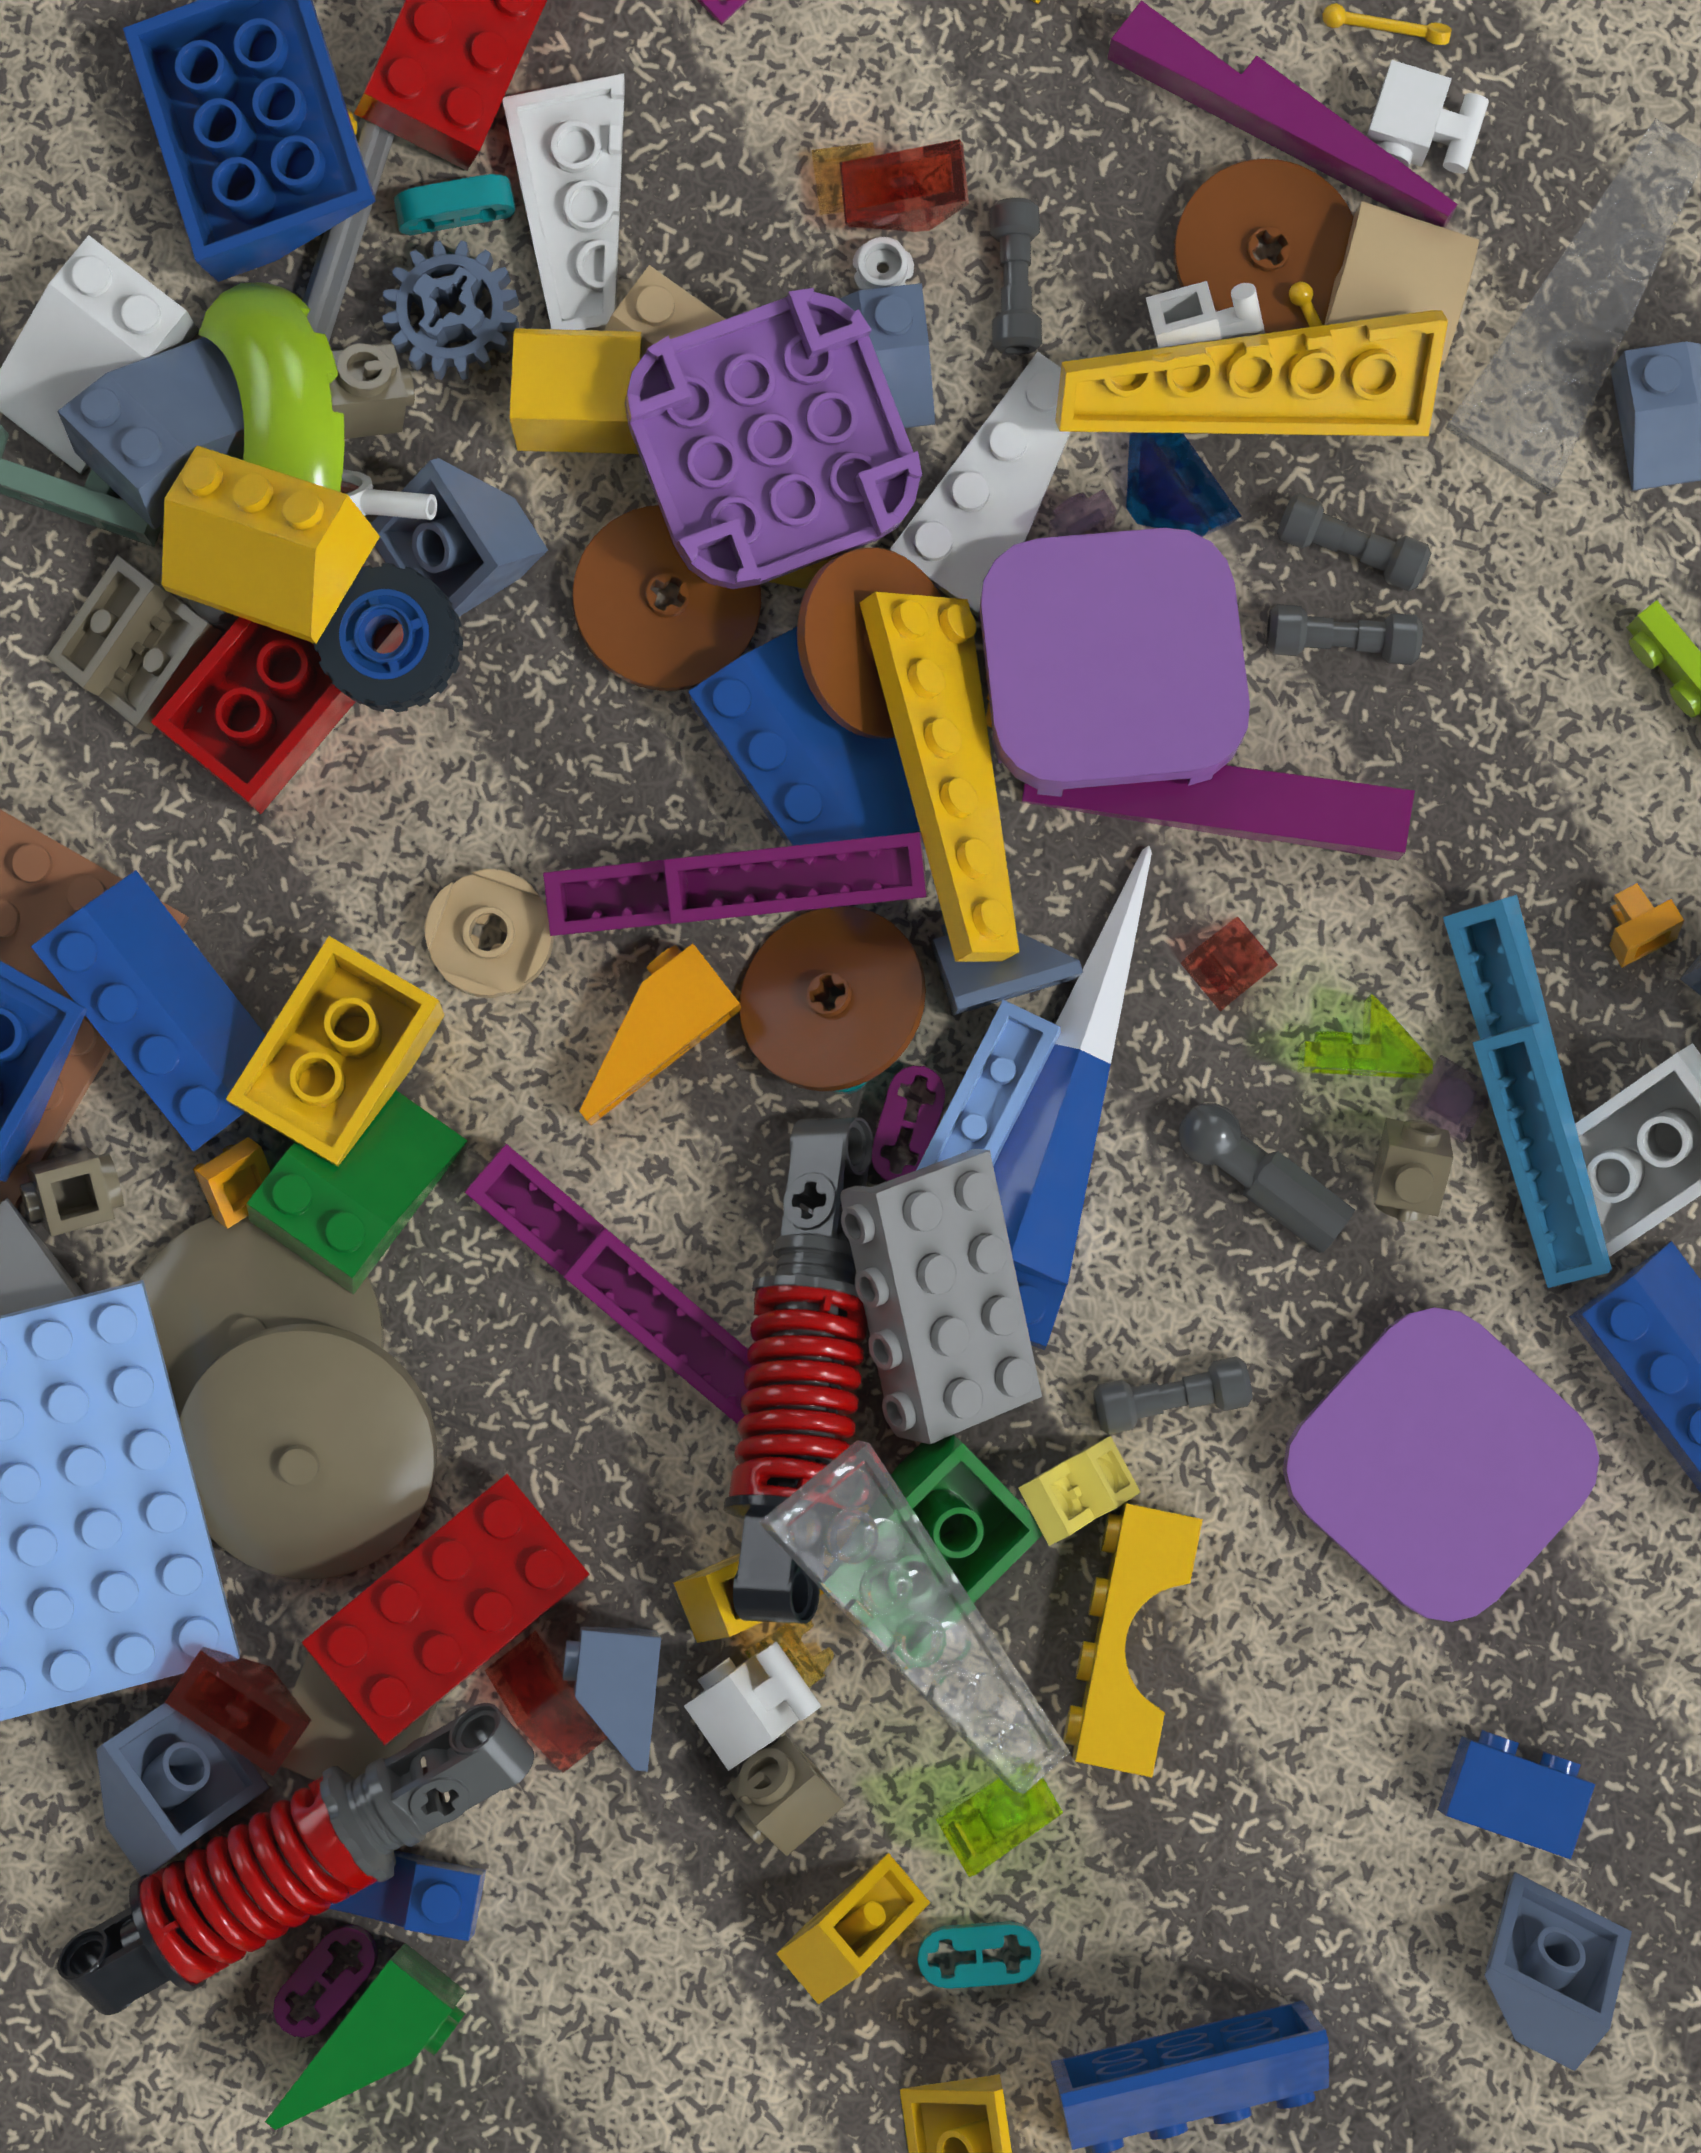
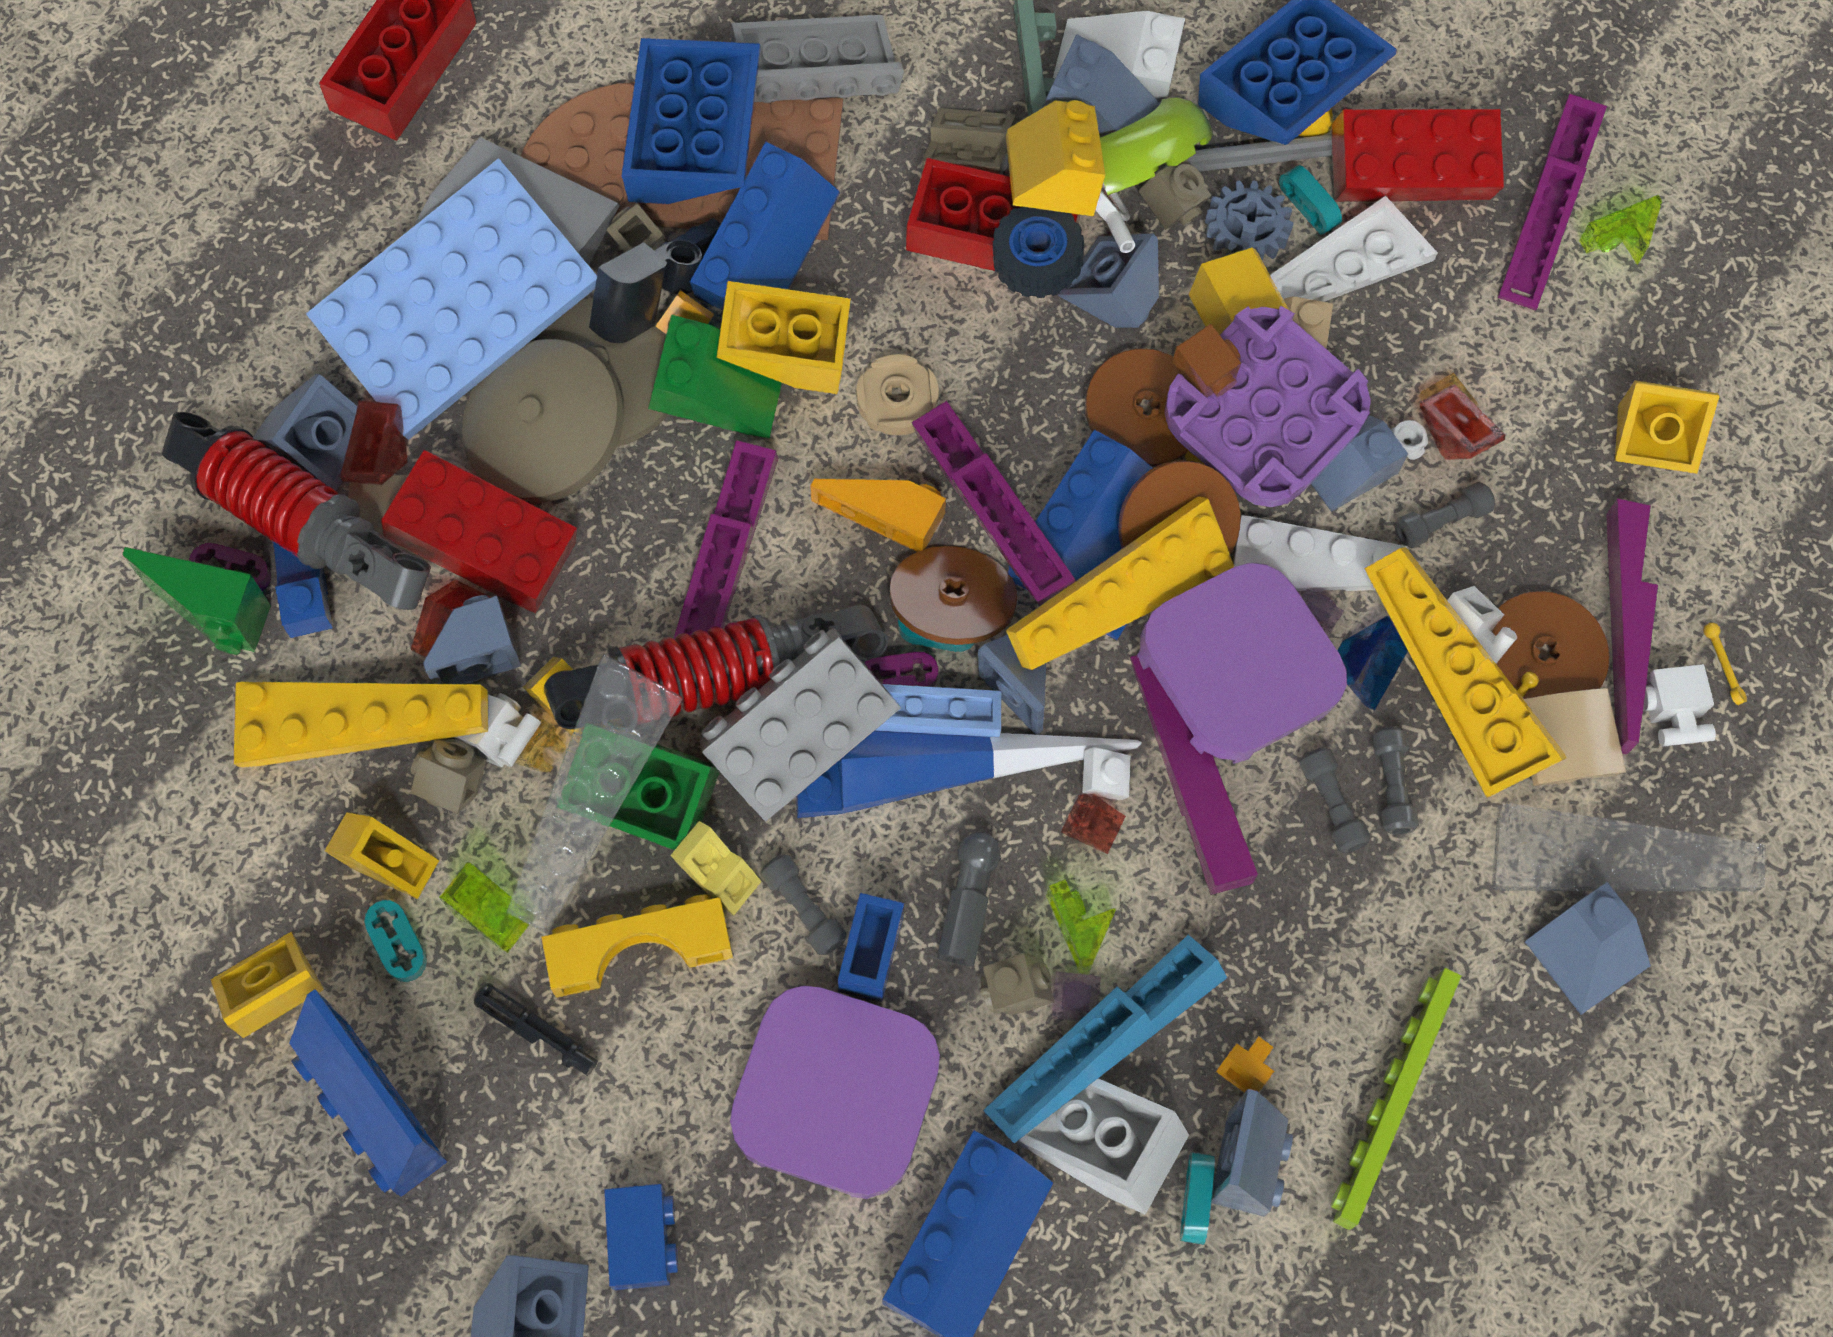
camera: 60 degrees right, 15 degrees down
none -> yellow wing [234,682,488,767]
none -> black piece [474,983,598,1076]
none -> black plate [589,218,721,343]
none -> blue piece [838,893,904,1002]
none -> white plate [1082,747,1131,800]
none -> dark orange brick [1172,324,1241,398]

